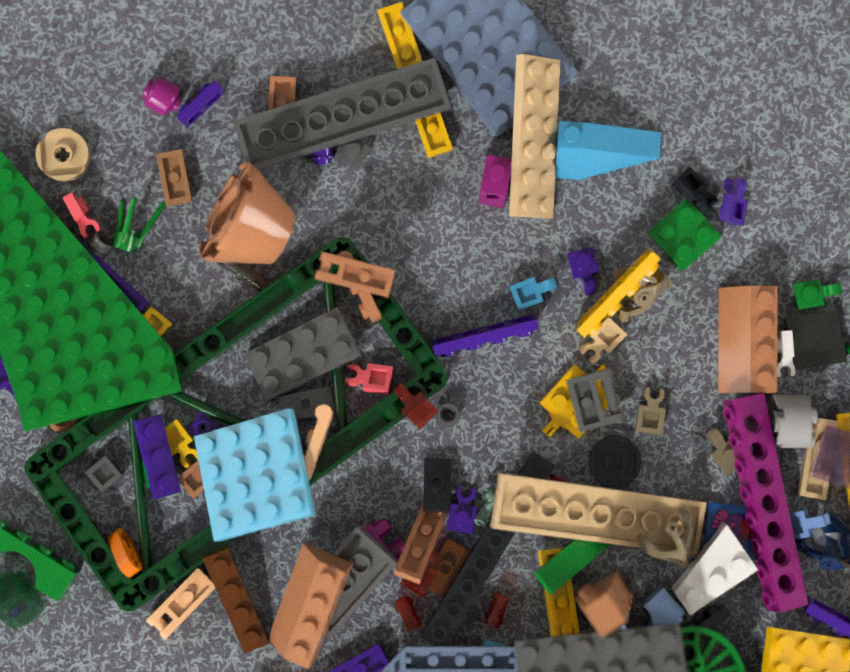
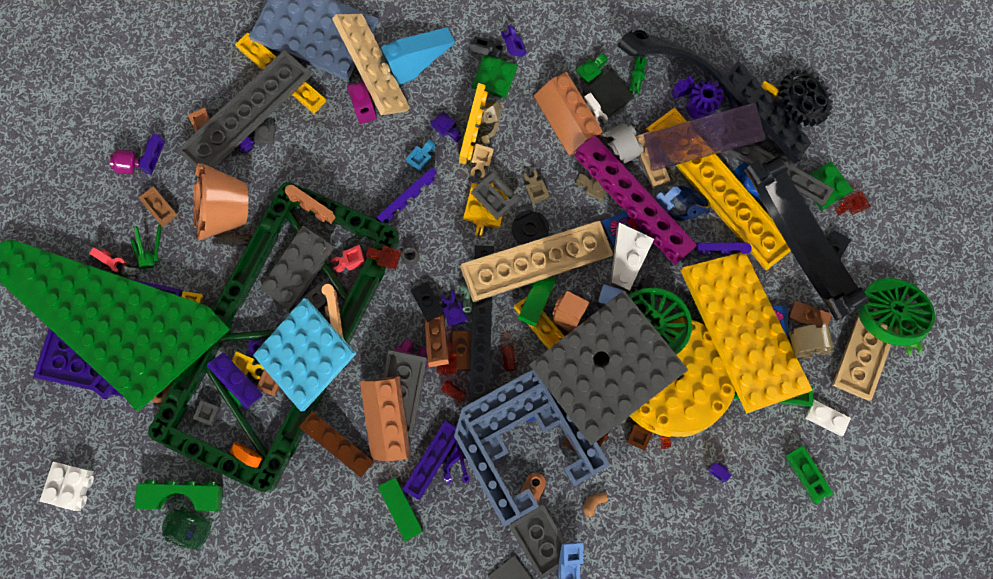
camera: 30 degrees left, 10 degrees down
tan plate [36,128,90,182] -> none
light nougat plate [146,567,215,640] -> none
nougat plate [314,252,395,297] -> none
dark tan helmet [636,507,693,568] -> none

